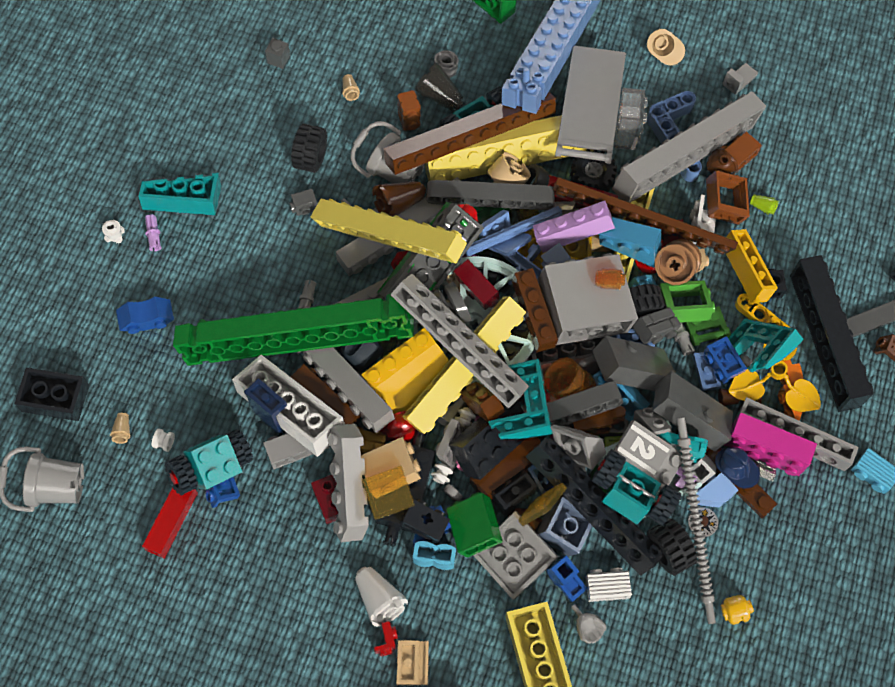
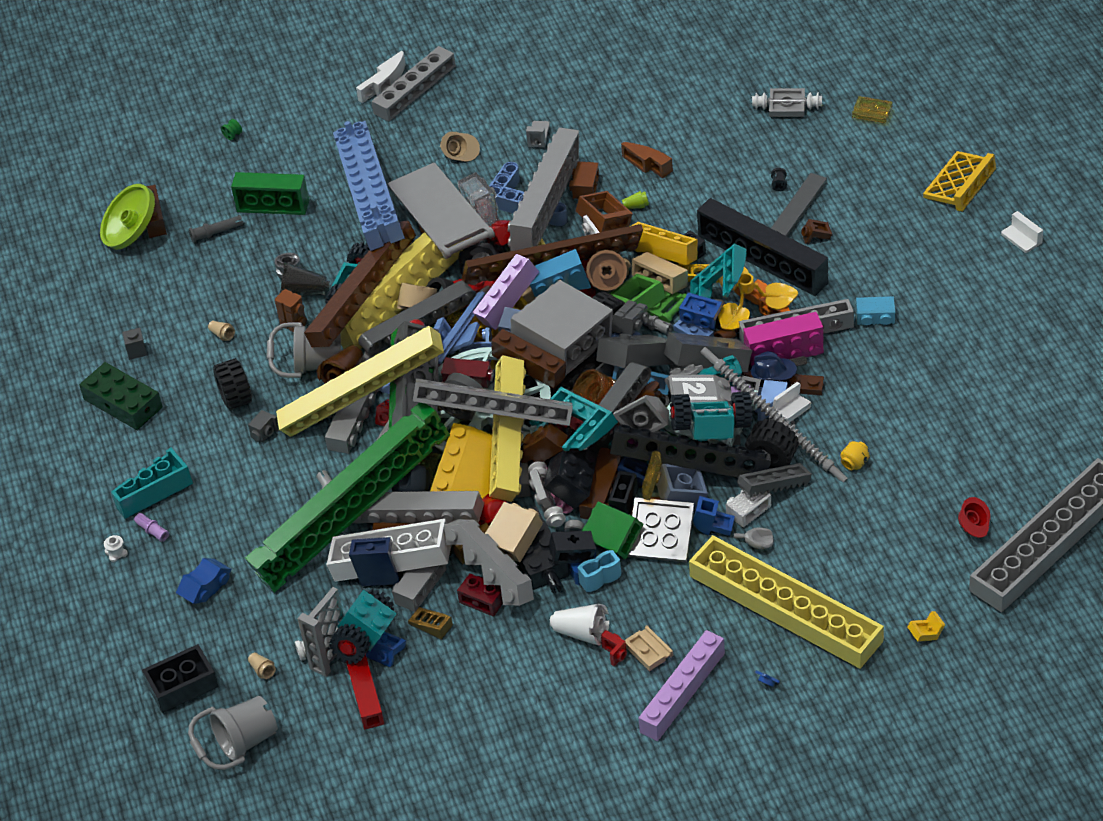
camera: 30 degrees left, 20 degrees down
clear yellow tile [362,466,415,520] -> none
clear orange brick [595,269,625,290] -> none
reddish brown helmet [706,146,738,174] -> none
none -> dark green brick [79,362,163,430]
none -> light grey fence [297,587,344,677]
none -> pearl gold slope [408,607,453,640]
none -> red brick [483,220,510,246]
none -> dark orange slope [621,142,673,178]
none -> tan brick [632,252,688,294]
none -> dark grey gear [737,463,812,497]
none -> white panel [773,382,811,422]

